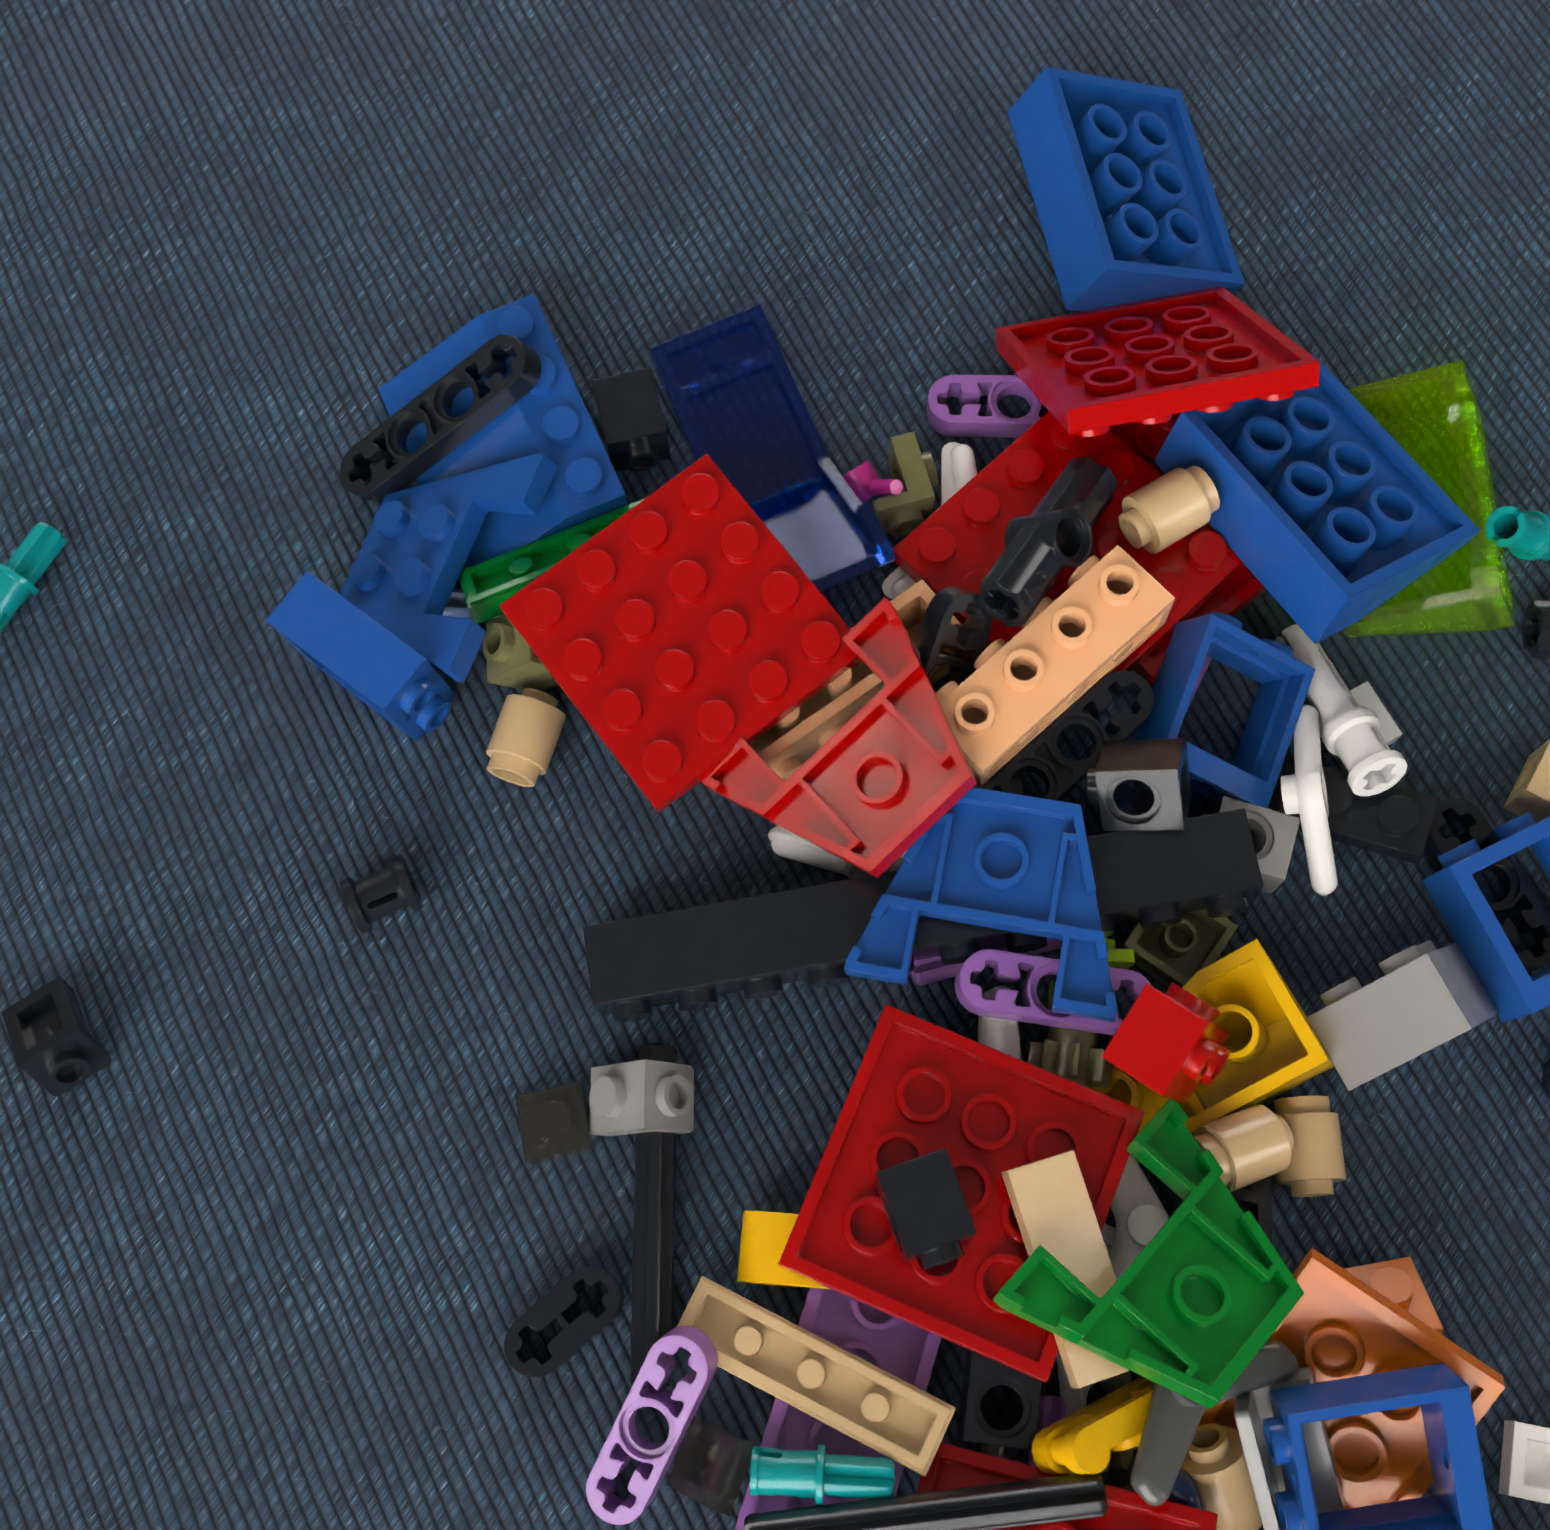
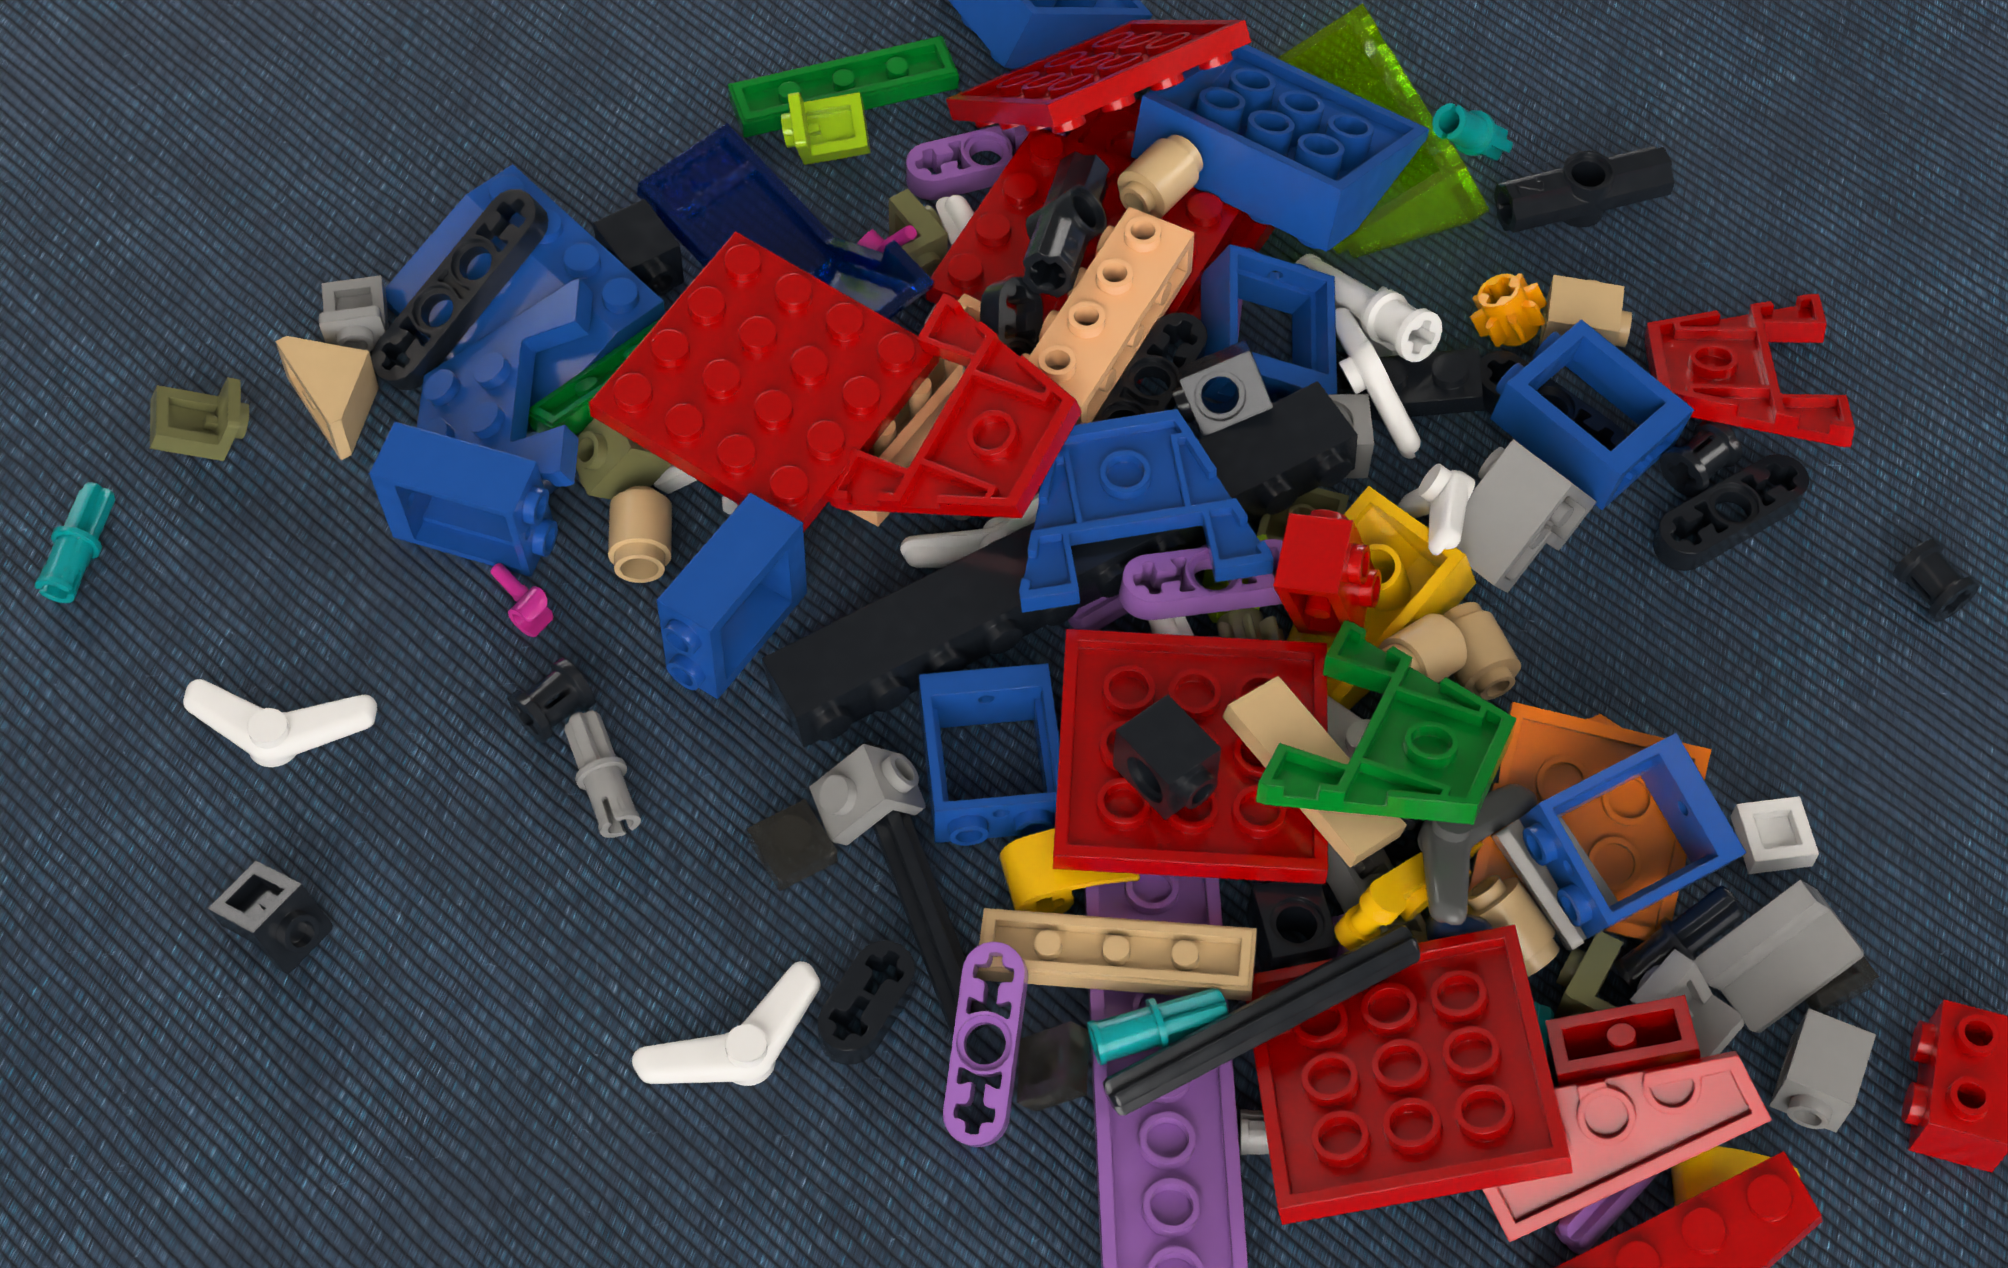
camera: 25 degrees left, 15 degrees down
none -> olive bracket [150,377,249,461]
none -> white piece [183,679,377,767]
none -> tan slope [275,336,379,460]
none -> light grey bracket [319,275,389,352]
none -> dark pink hand [490,563,554,637]
none -> light grey axle [564,710,641,838]
none -> white piece [632,961,821,1086]
none -> blue window [657,493,807,699]
none -> green tile [728,36,959,138]
none -> lime bracket [781,92,871,165]
none -> blue window [919,663,1060,846]
none -> white piece [1398,464,1475,556]
none -> light orange gear [1470,273,1547,347]

